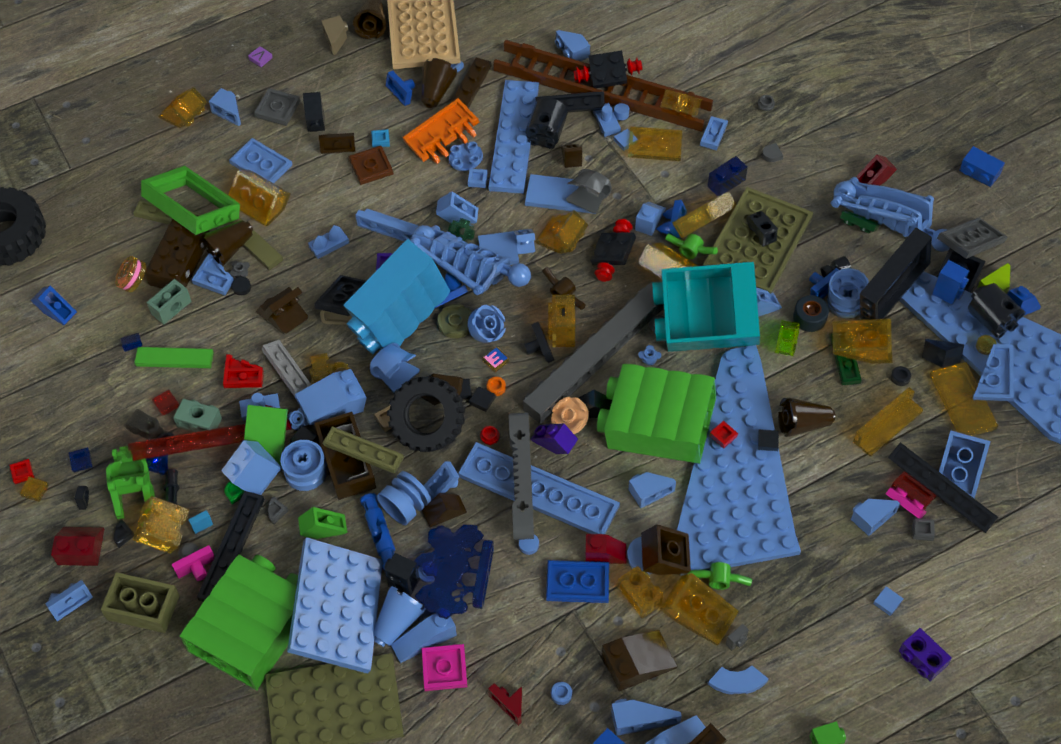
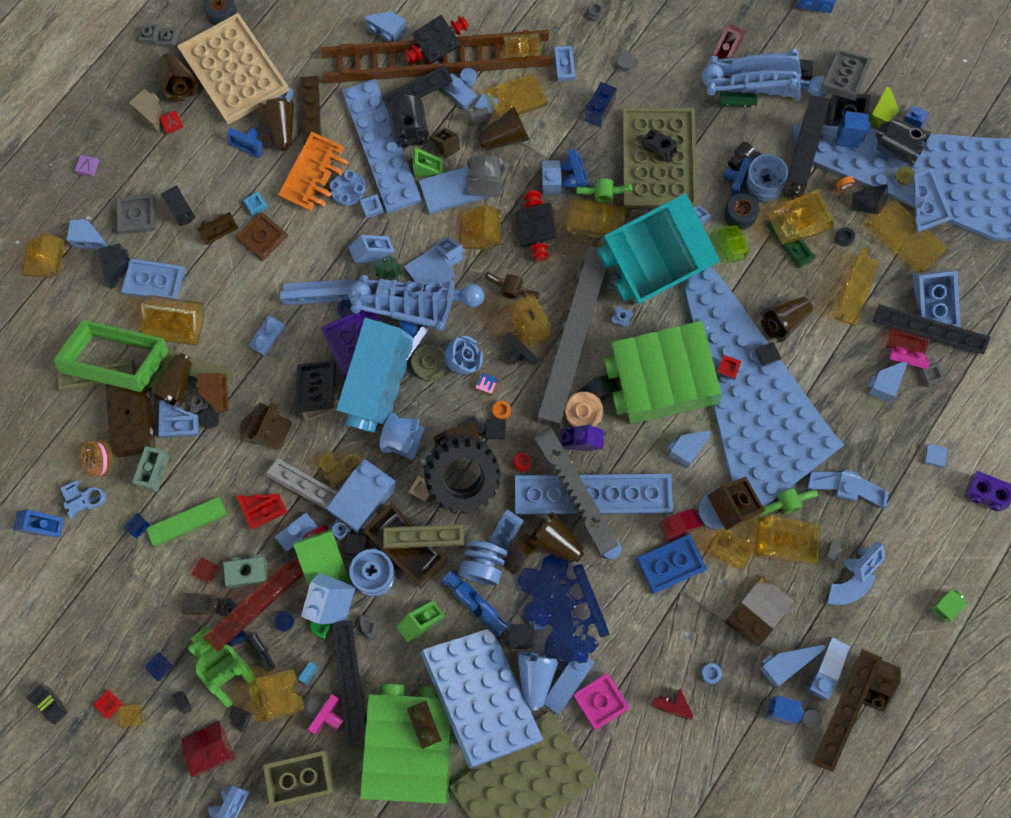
camera: 25 degrees left, 15 degrees up
clear yellow slope [672,191,736,238] -> none
none -> medium blue piece [60,480,106,518]
none -> black slope [98,243,130,289]
none -> red tile [159,110,184,134]
none -> reddish brown slope [196,373,228,412]
none -> clear blue plate [274,611,295,632]
none -> dark brown tile [407,701,442,749]
none -> bright green slope [413,147,443,177]
none -> dark grey tile [470,107,489,127]
none -> dark brown cone [478,107,530,150]
none -> dark brown cone [527,511,584,563]
none -> black plate [799,59,813,80]
none -> medium blue plate [807,470,889,509]
none -> orange tile [836,176,855,192]
none -> medium blue tile [843,542,885,583]

